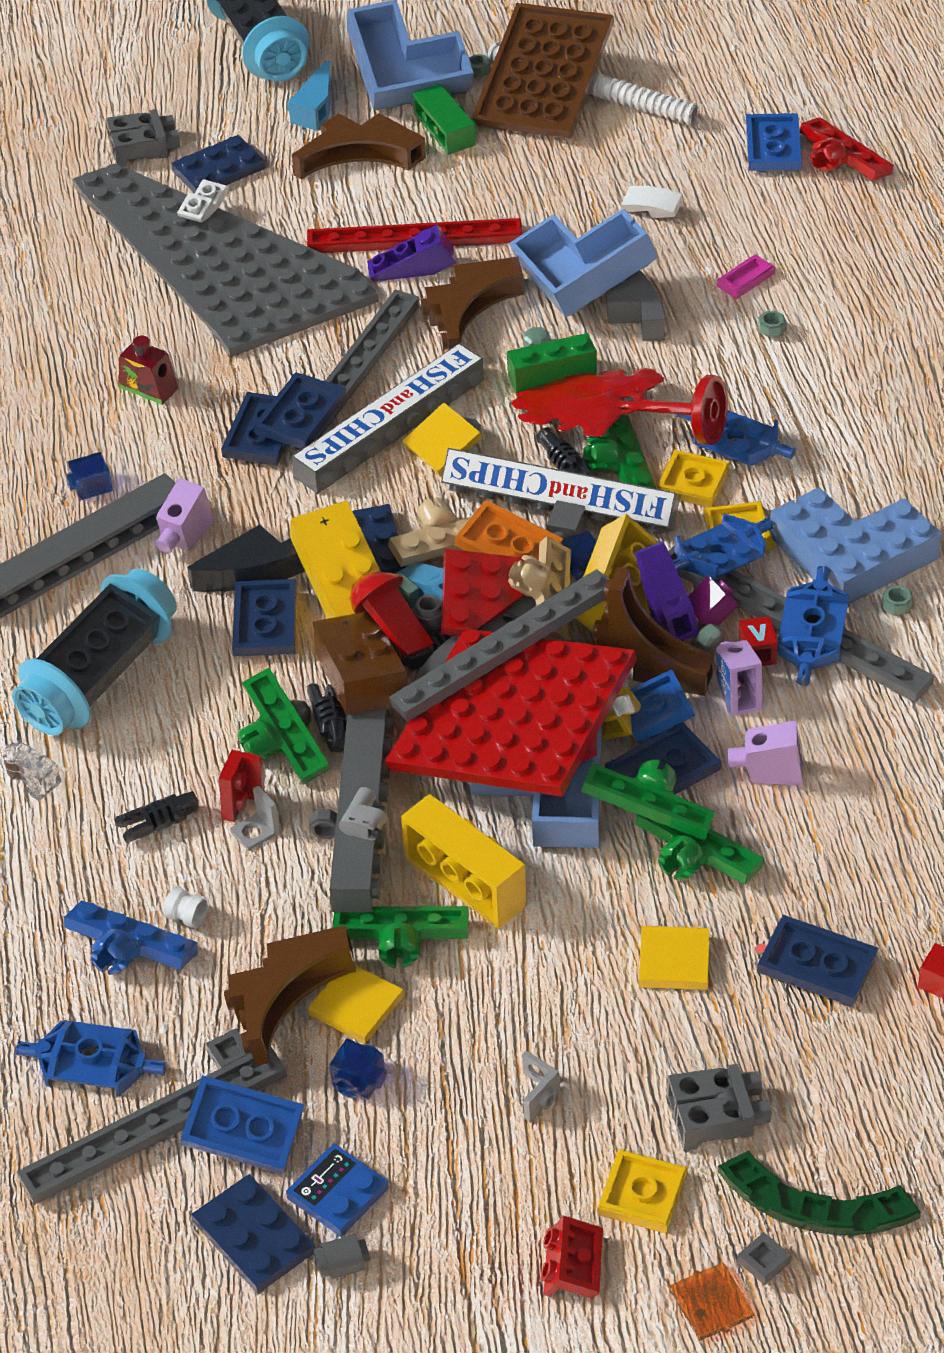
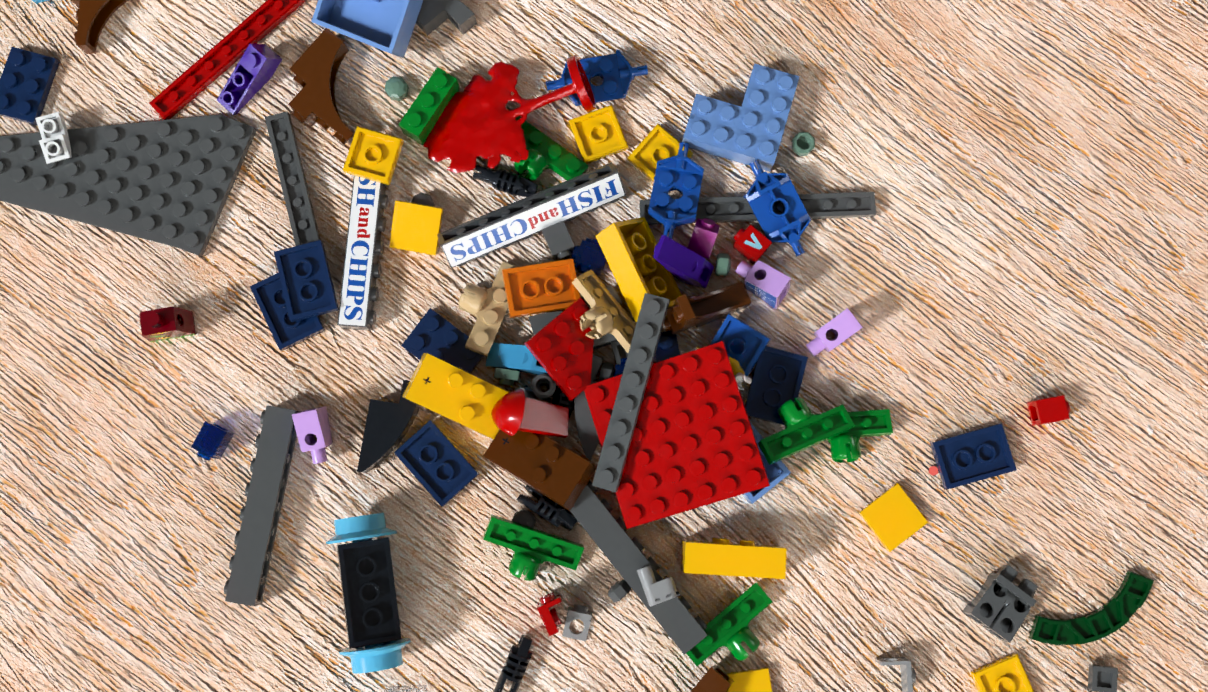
camera: 45 degrees left, 35 degrees up
none -> yellow tile [343,126,404,185]

